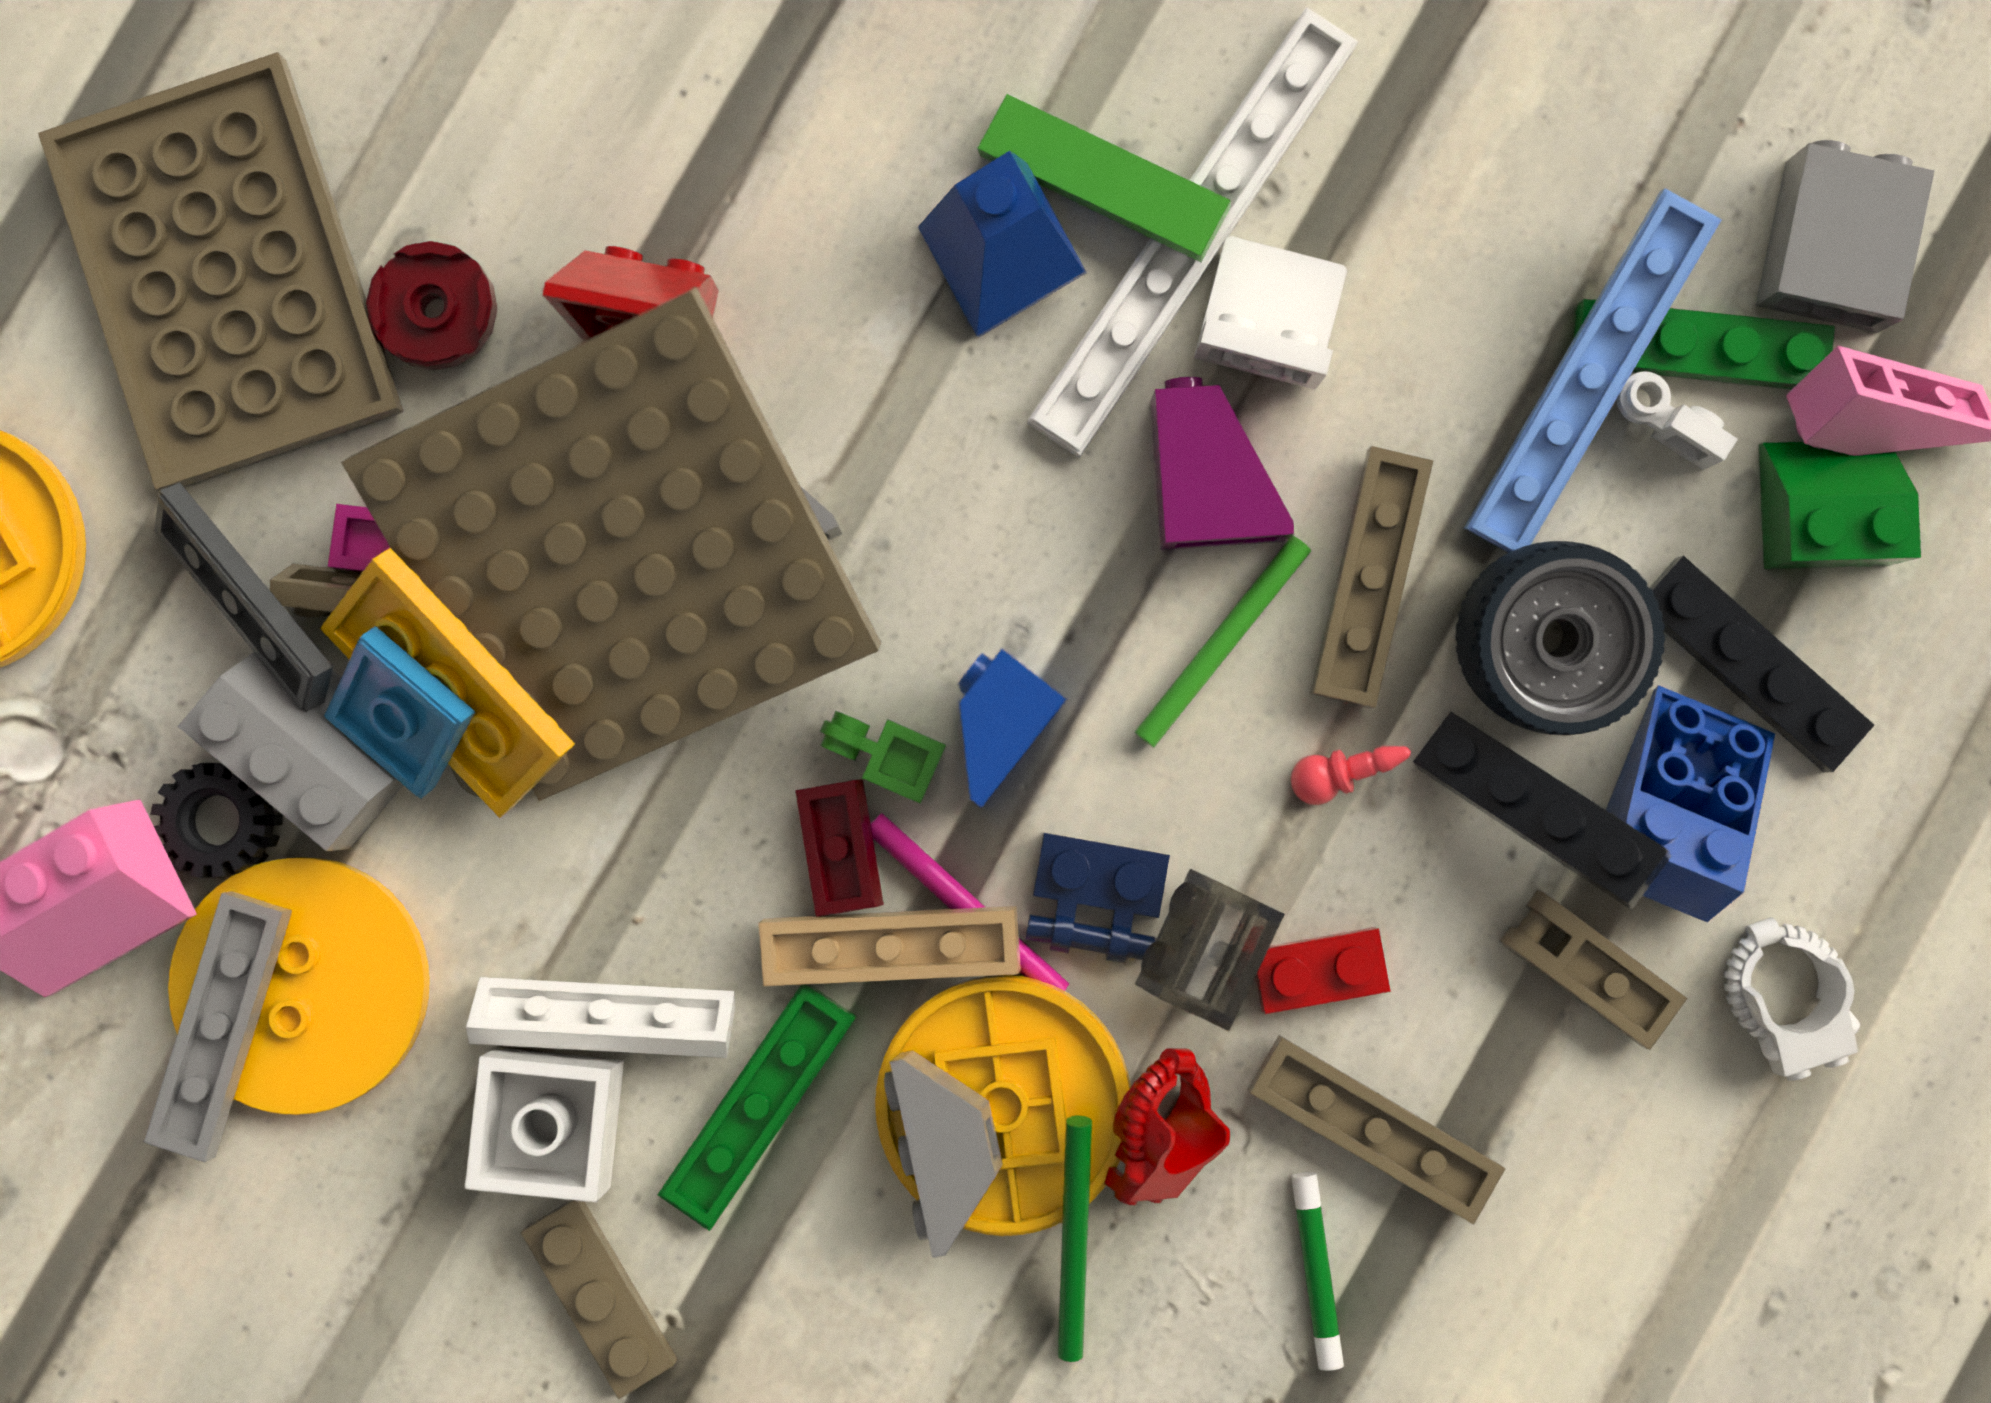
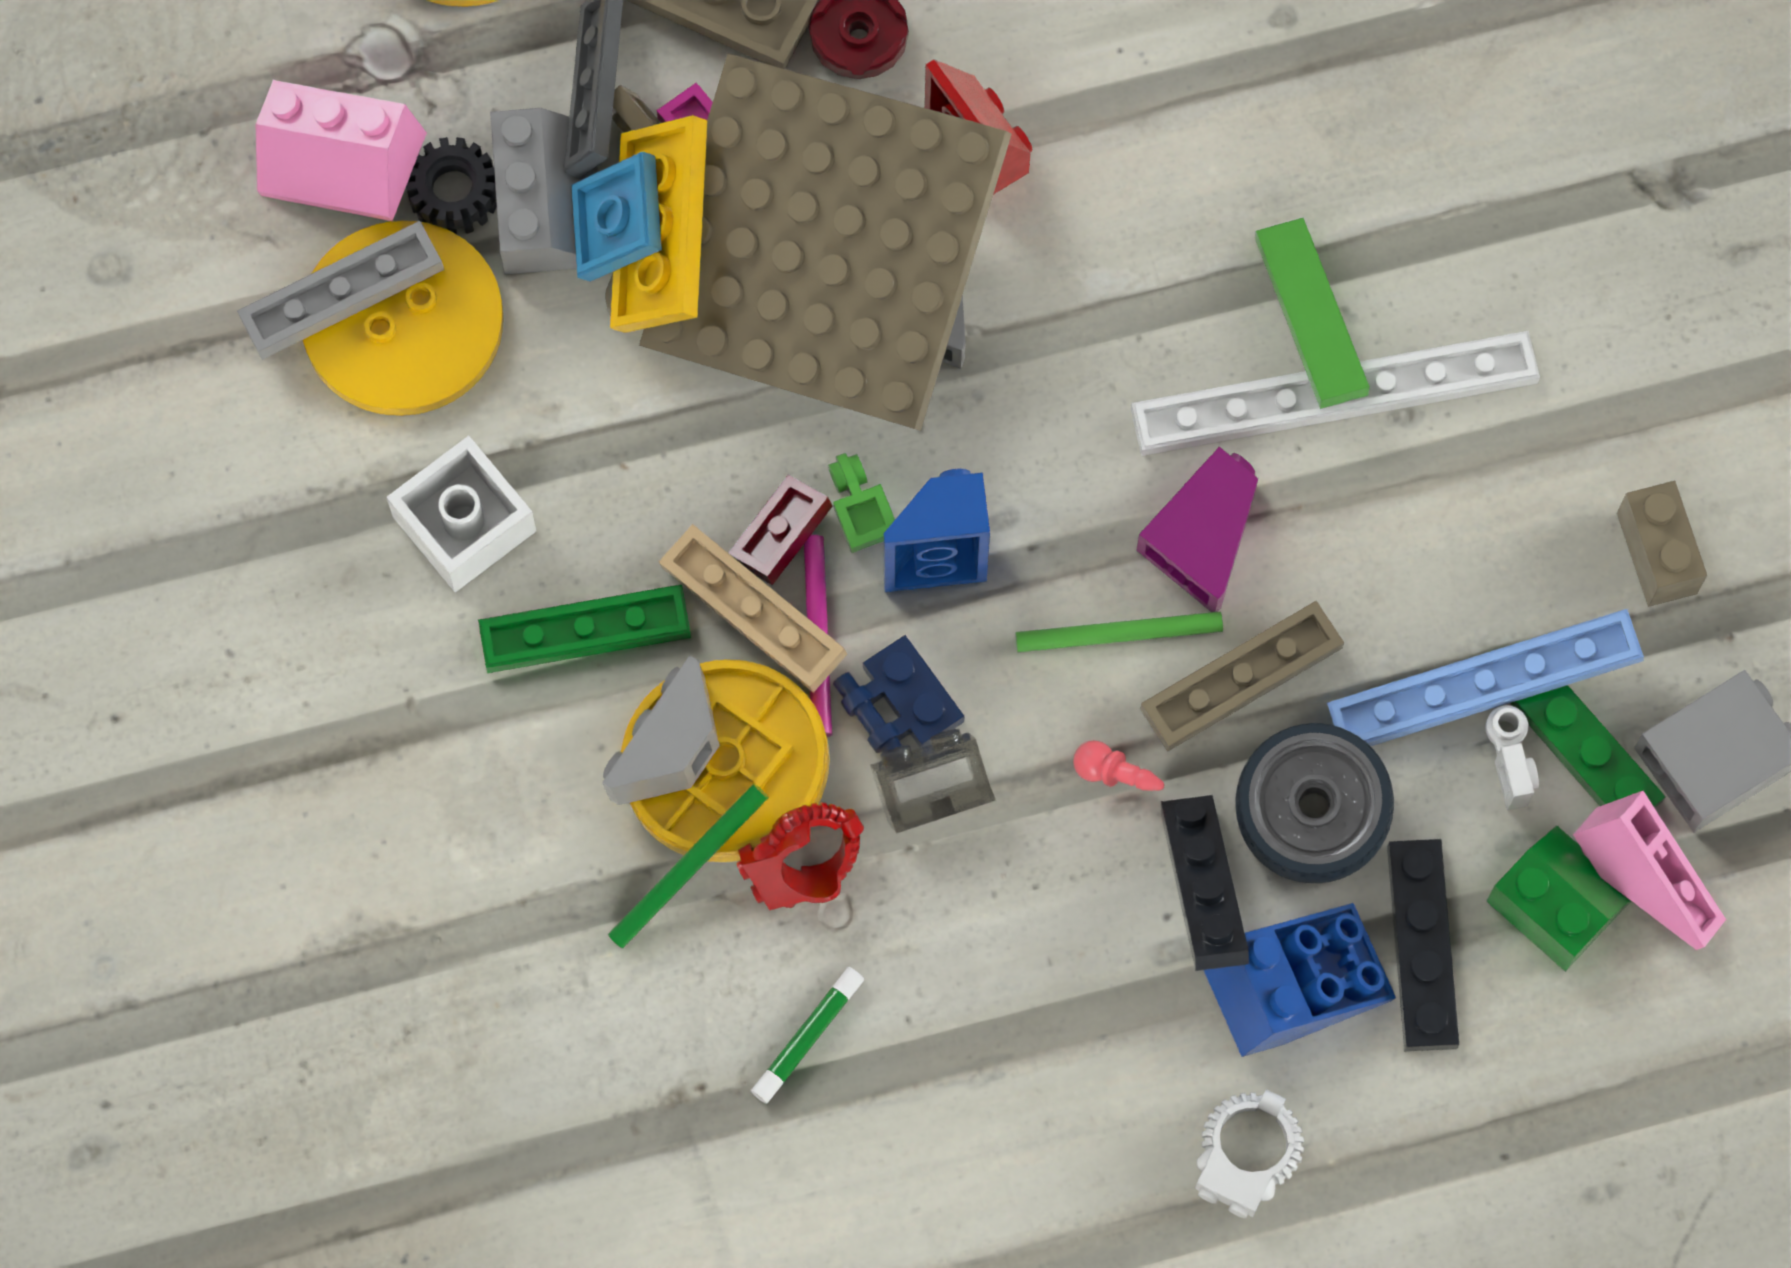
camera: 45 degrees right, 15 degrees down
white plate [466,977,735,1058] -> none
dark tan plate [520,1200,678,1400] -> none
blue slope [918,151,1087,337] -> none
white bracket [1194,236,1347,390] -> none
dark tan plate [1247,1035,1506,1225] -> none
red plate [1251,927,1391,1014] -> none
dark tan plate [1499,890,1688,1050] -> none
none -> dark tan brick [1617,480,1707,607]

